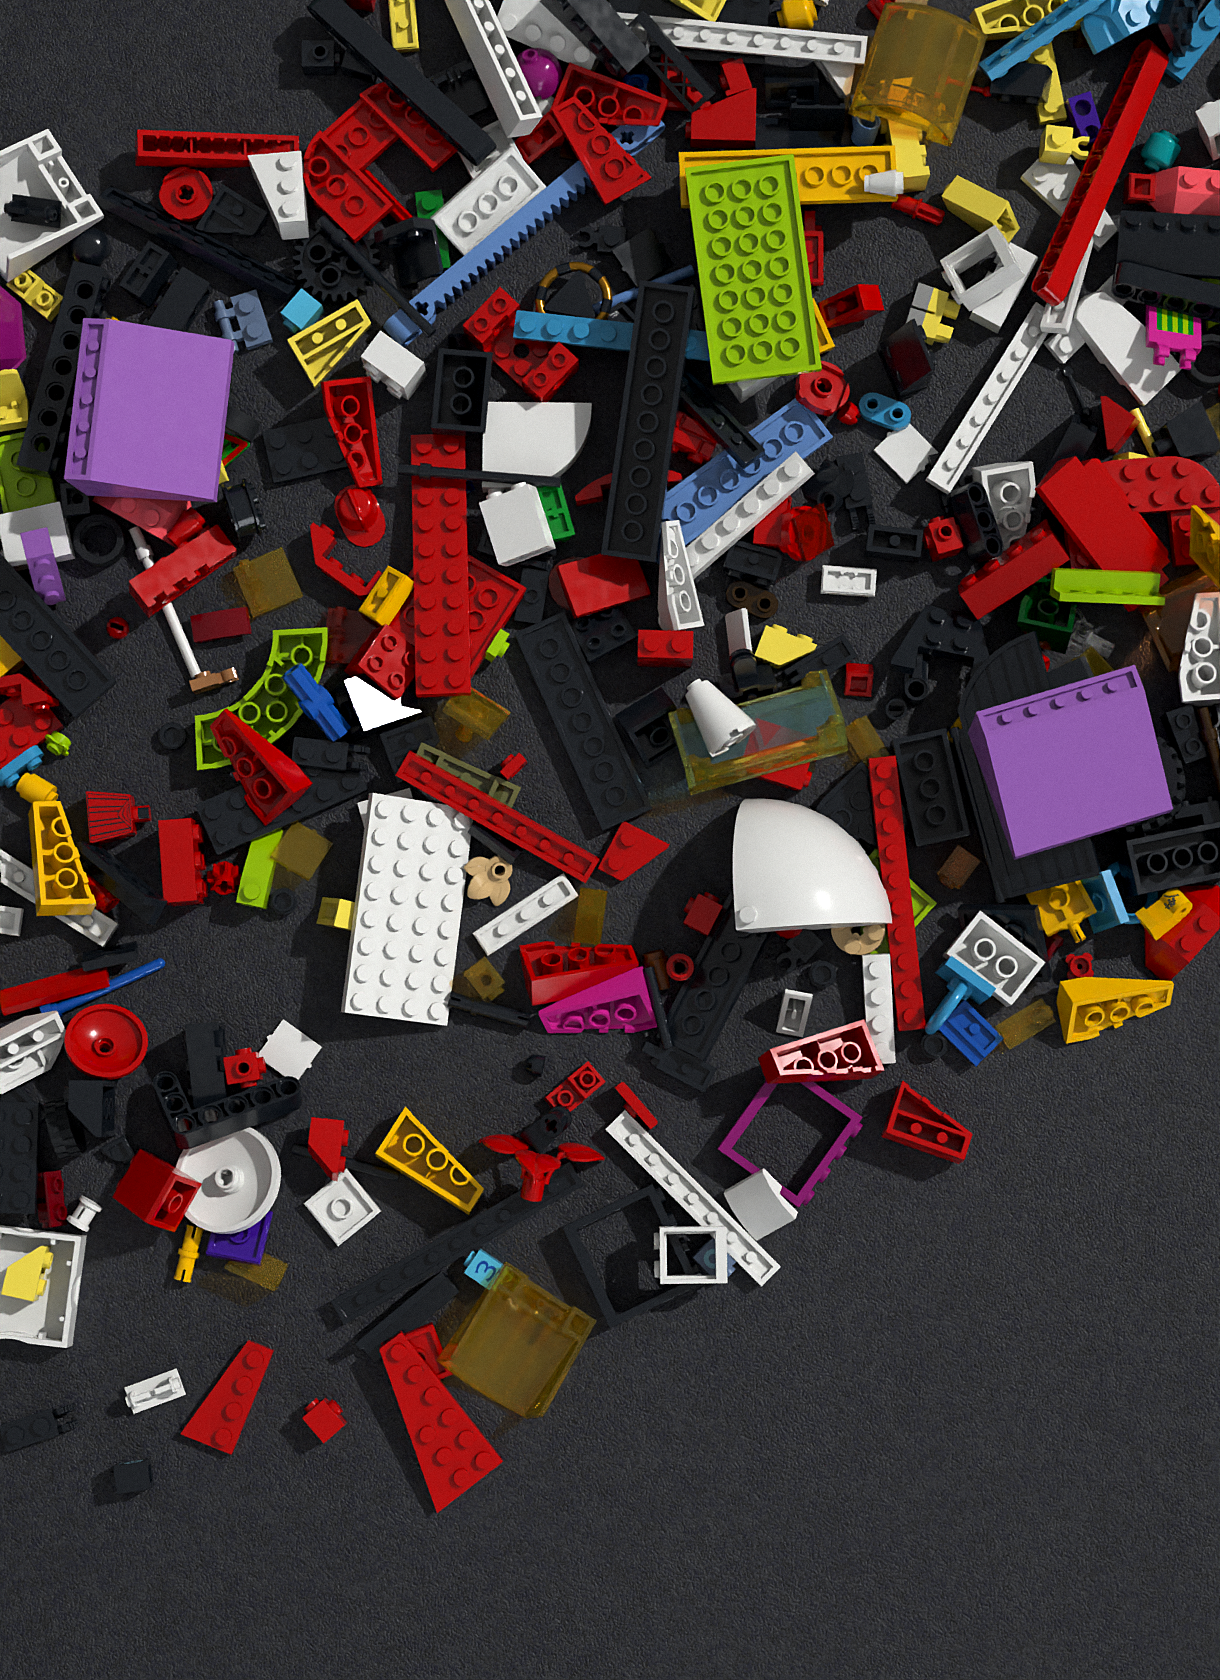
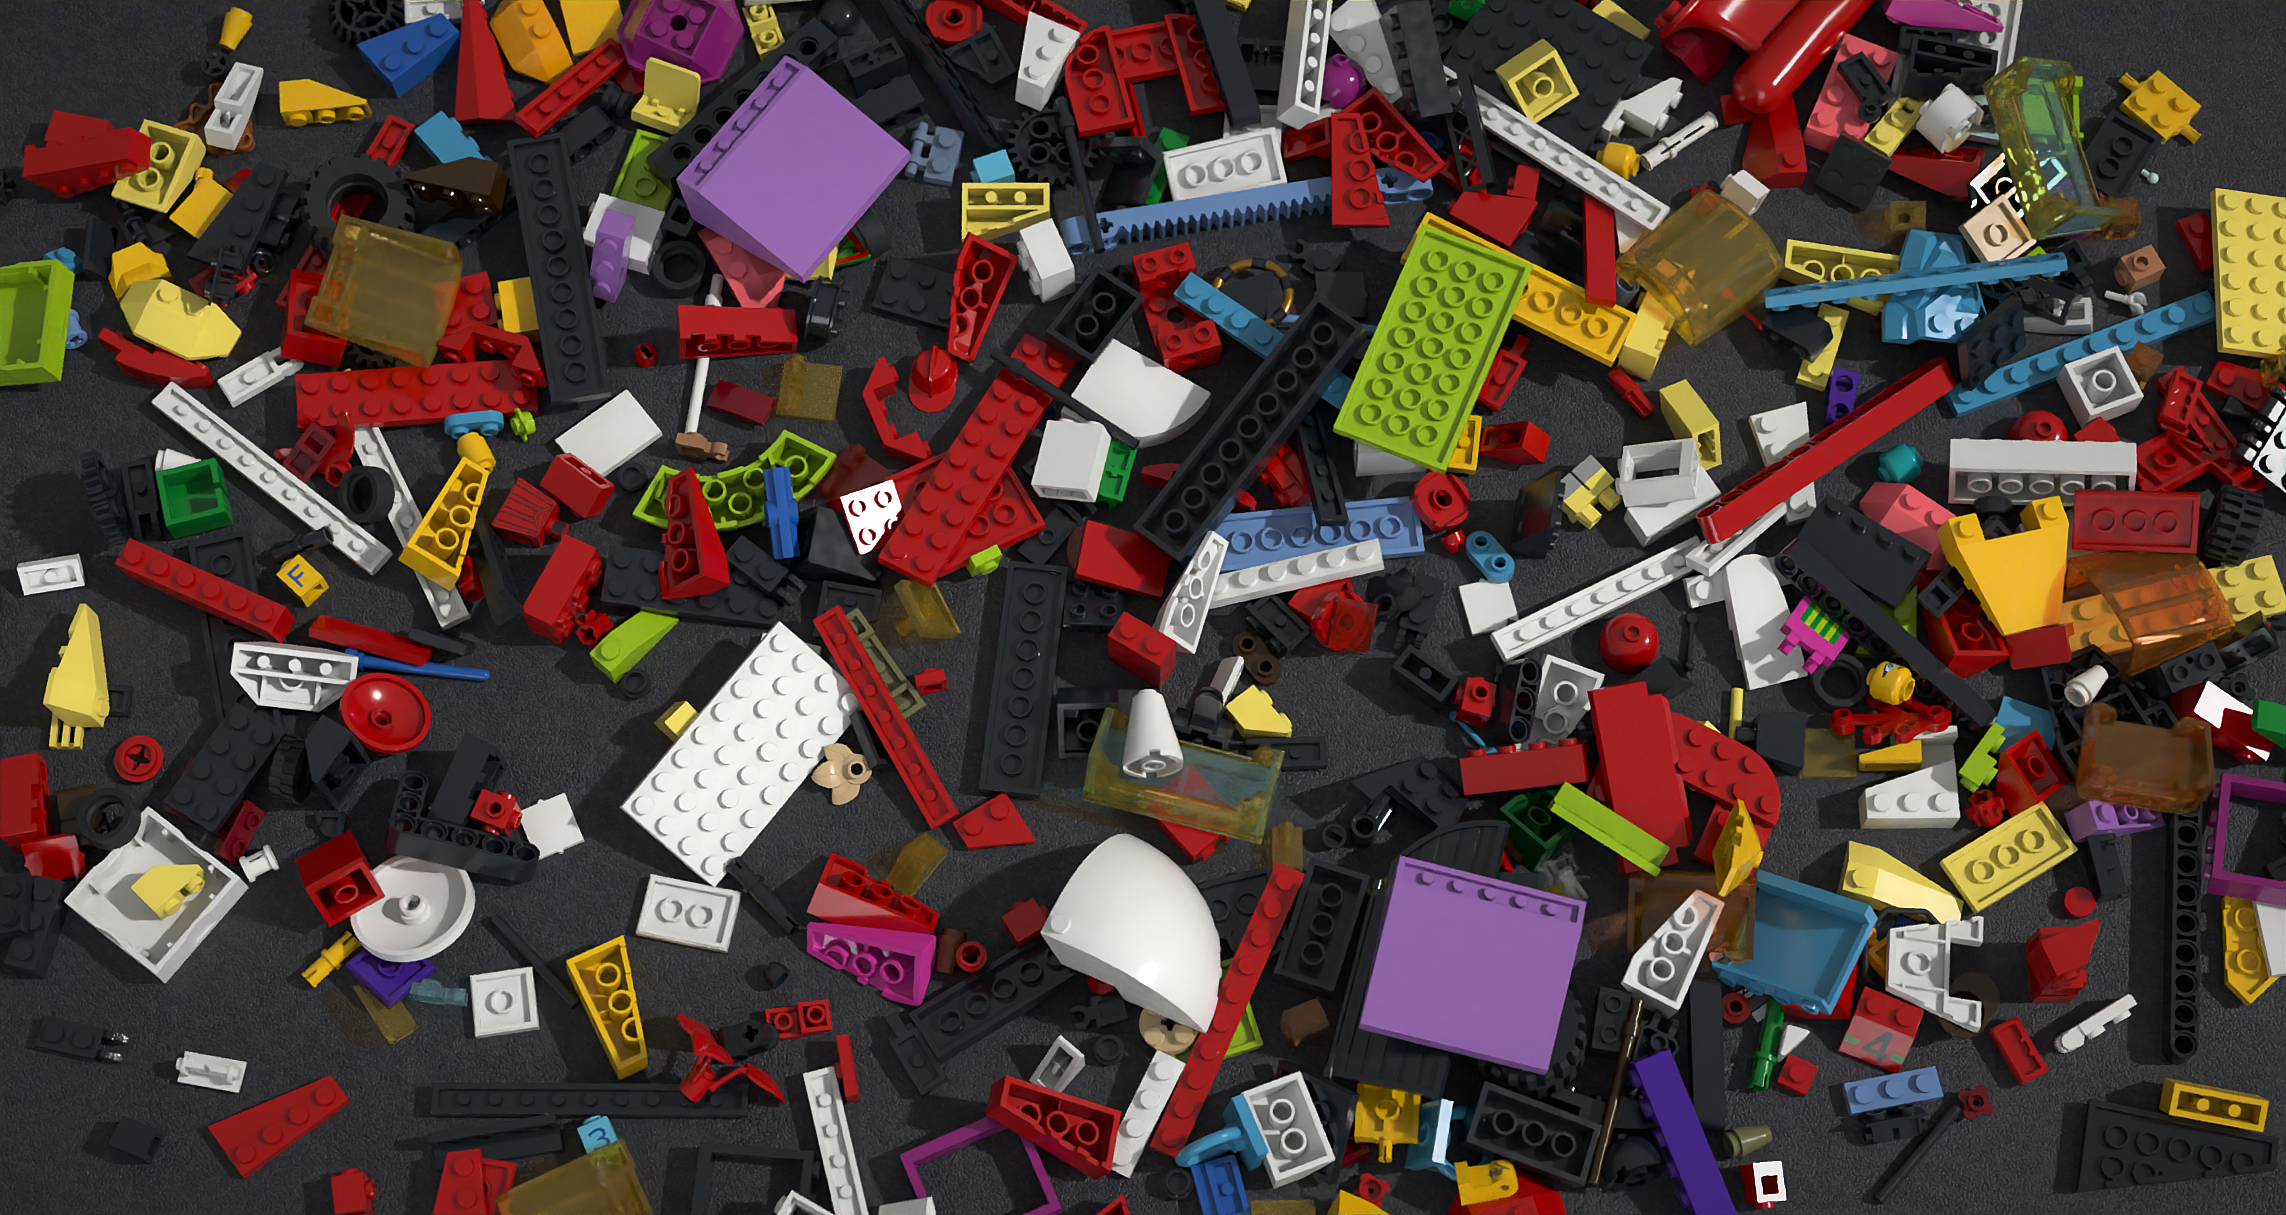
camera: 30 degrees right, 15 degrees down
red cone [166,507,206,547] -> none
clear yellow piece [270,822,333,881] -> none
red slope [308,1117,349,1181] -> none
yellow slope [358,566,414,626] -> none
clear yellow brick [463,957,505,1000] -> none
white tile [473,873,579,956] -> none
black bar [643,966,673,1049] -> none
white plate [820,565,877,597] -> none
red slope [844,663,874,697] -> none
white cone [864,169,903,197] -> none
light yellow brick [1039,125,1089,165] -> none
red slope [1100,396,1140,454] -> none
red slope [1123,173,1156,204] -> none
none -> clear light blue plate [409,979,469,1006]
none -> red brick [540,453,615,518]
none -> white tile [555,389,663,477]
none -> white tile [636,874,742,953]
none -> dark azure hinge [1449,711,1497,753]
none -> red tile [1582,190,1616,308]
none -> red cylinder [1598,612,1659,674]

